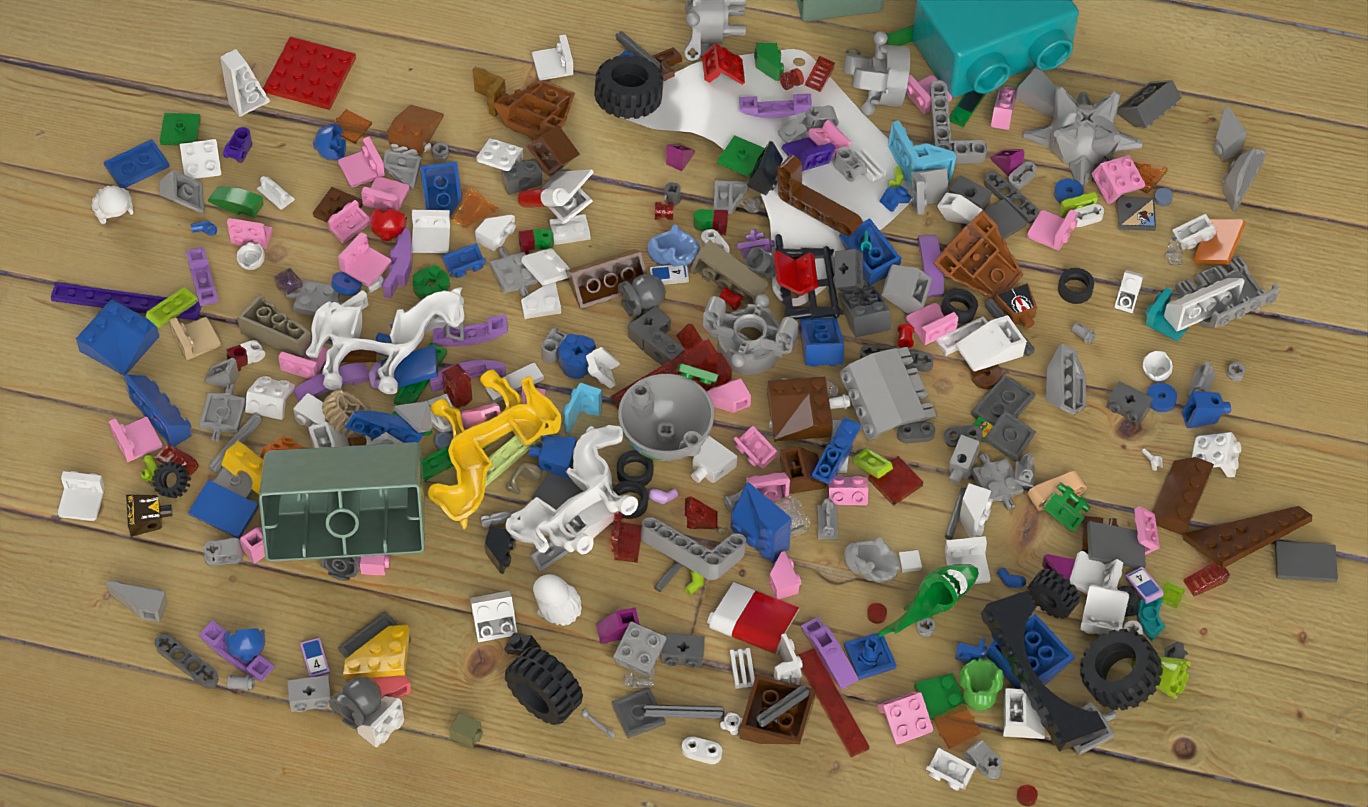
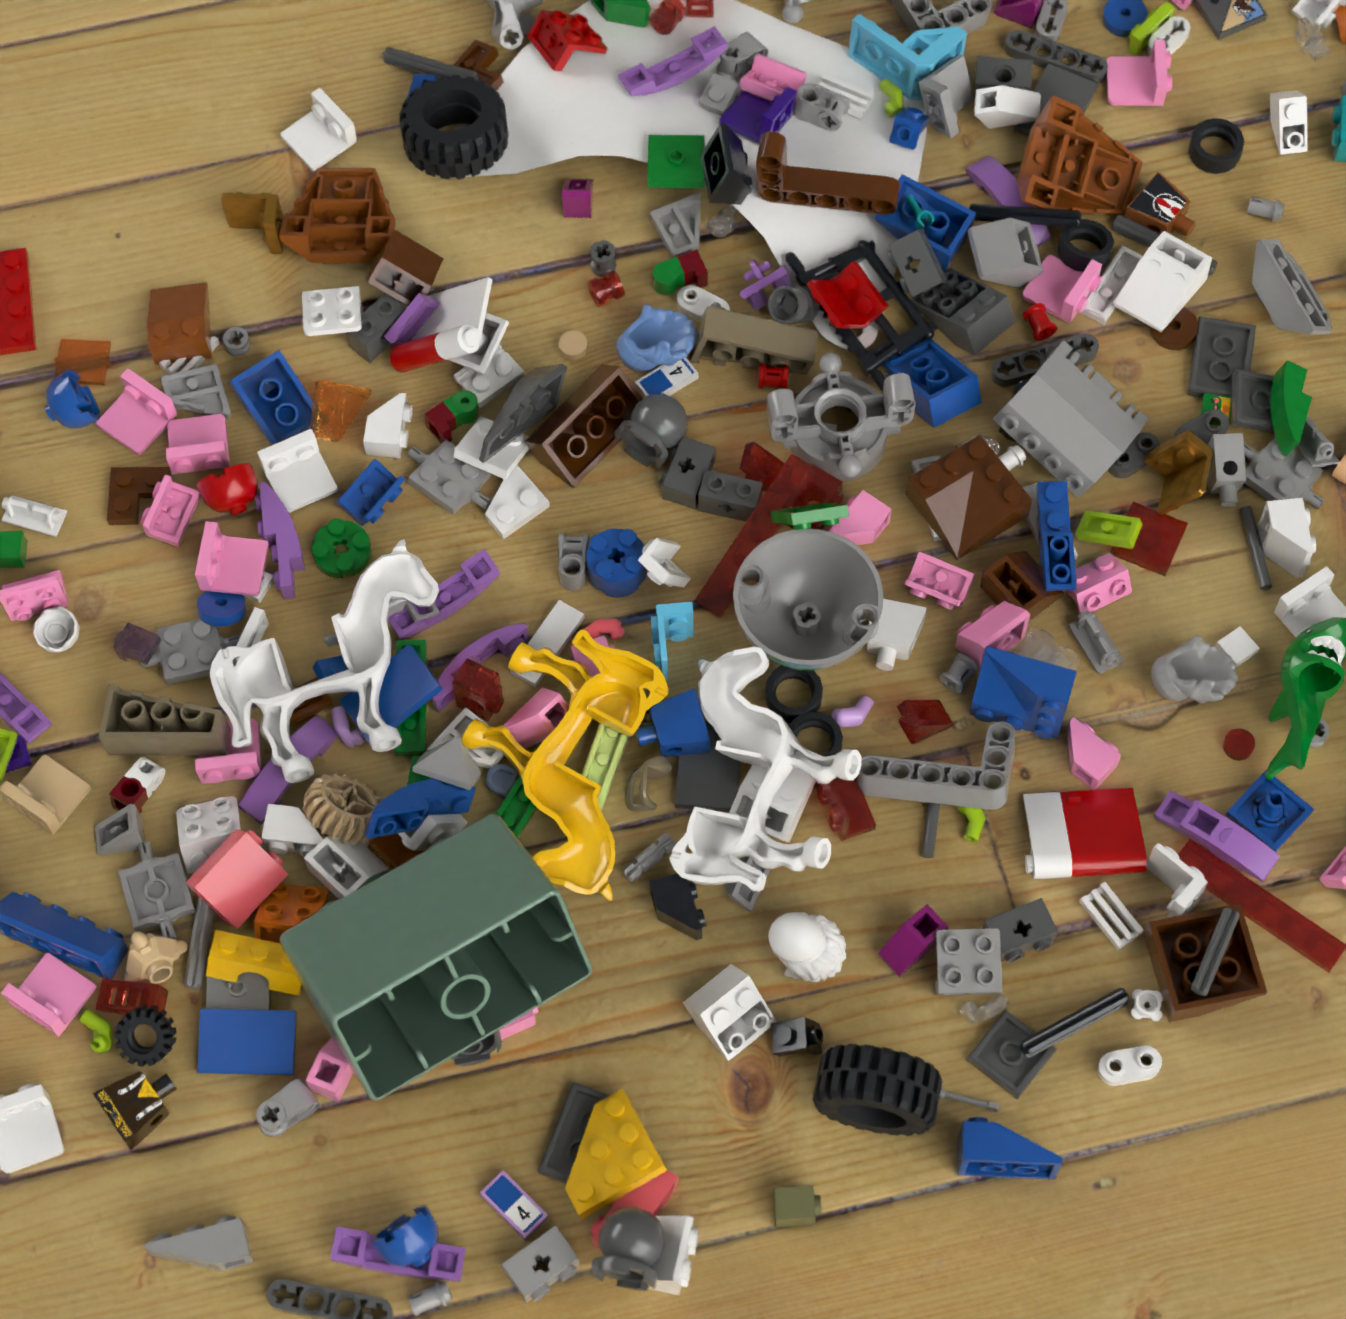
camera: 25 degrees left, 10 degrees up
none -> tan rock [124,931,188,984]
none -> coral brick [185,828,288,929]
none -> medium lavender tile [384,293,440,345]
none -> dark grey wedge [479,364,567,463]
none -> tan tile [559,330,588,360]
none -> coral arm [584,619,625,640]
none -> blue slope [958,1117,1062,1179]
none -> black axle [969,204,1081,227]
none -> pearl gold bracket [1144,430,1213,515]
none -> green slope [1270,360,1312,457]

